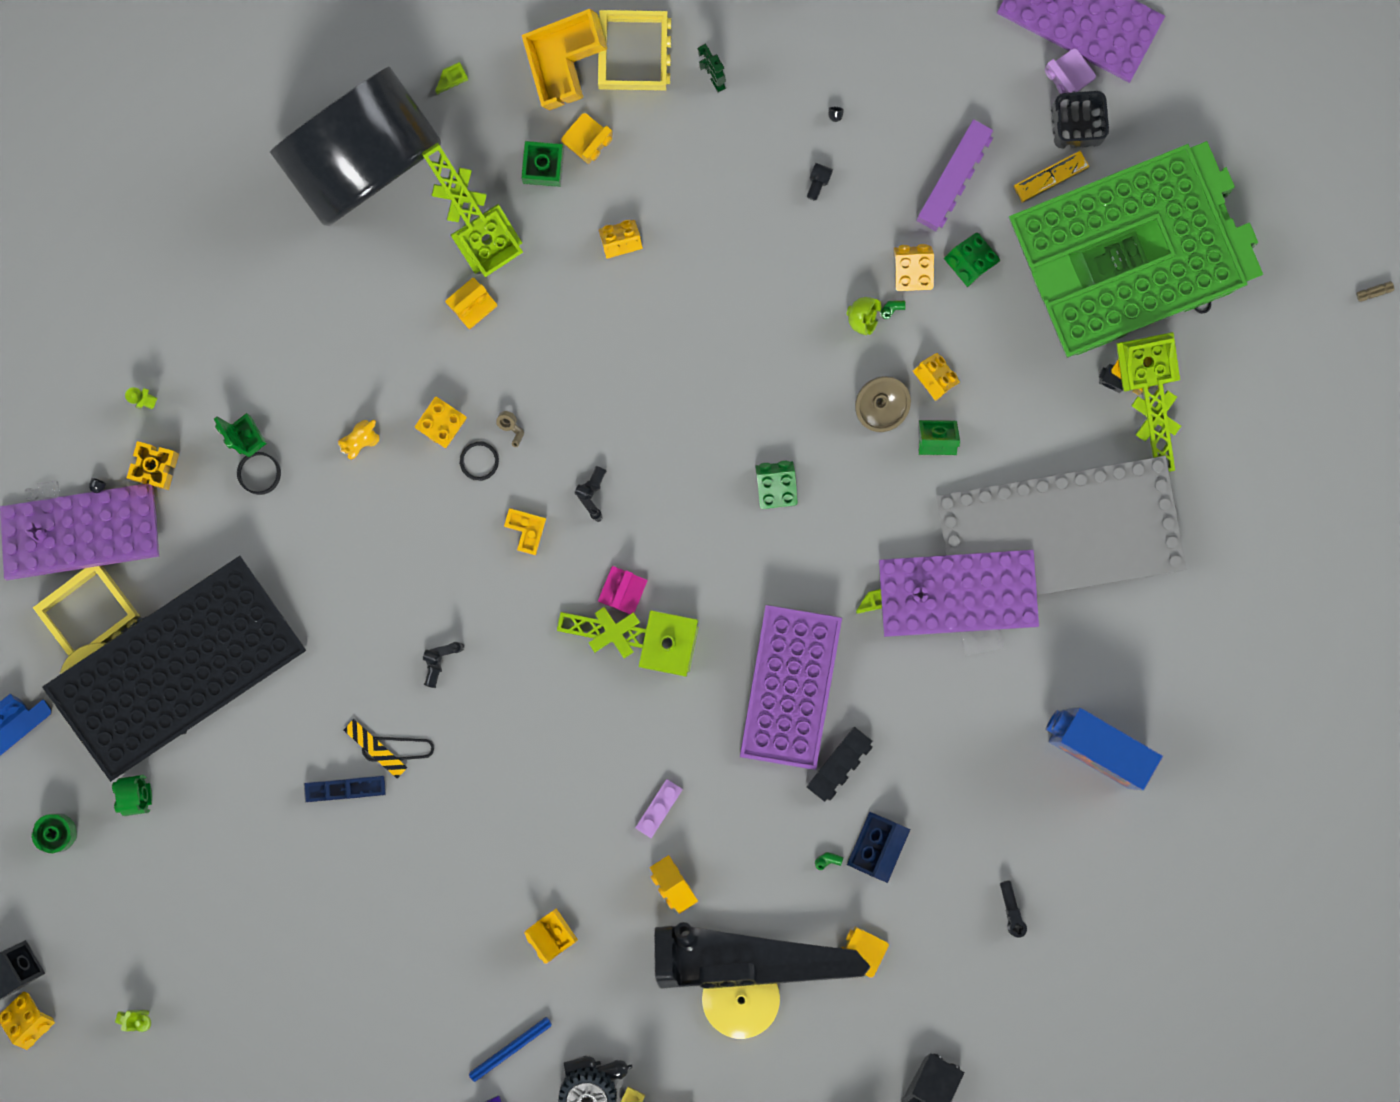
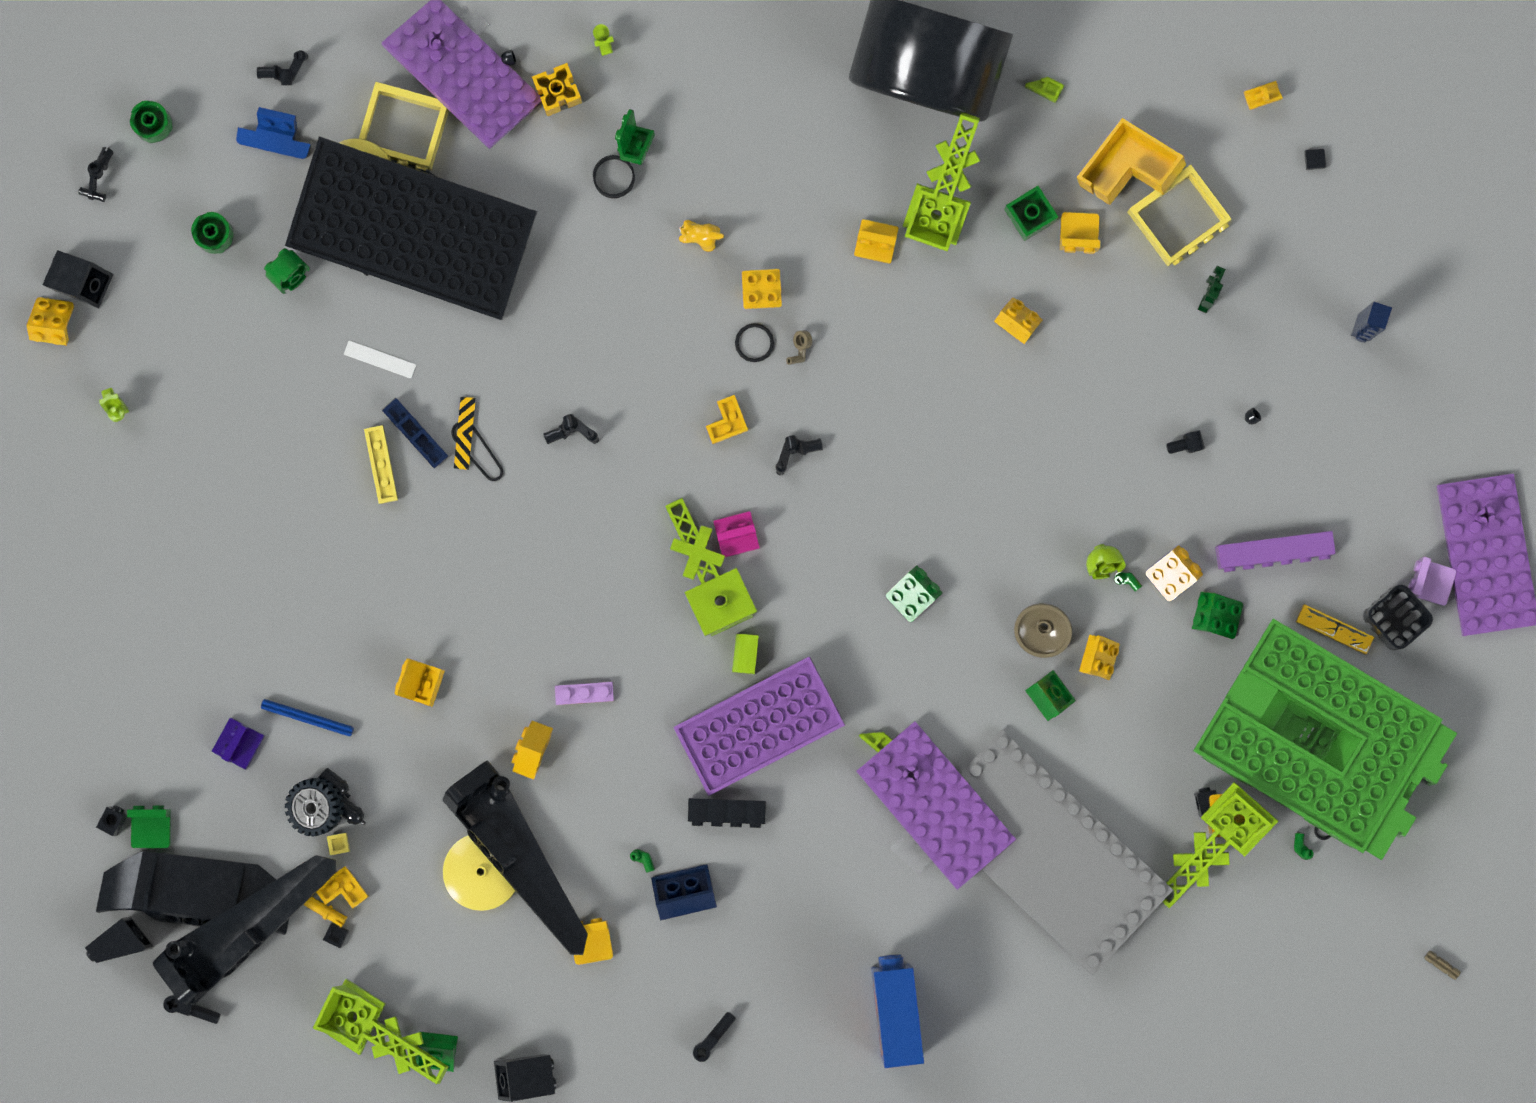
camera: 55 degrees right, 0 degrees up
none -> white sticker [344,341,416,378]
none -> light yellow plate [364,425,398,504]
none -> lime brick [732,634,759,675]
none -> green arm [1294,833,1314,860]

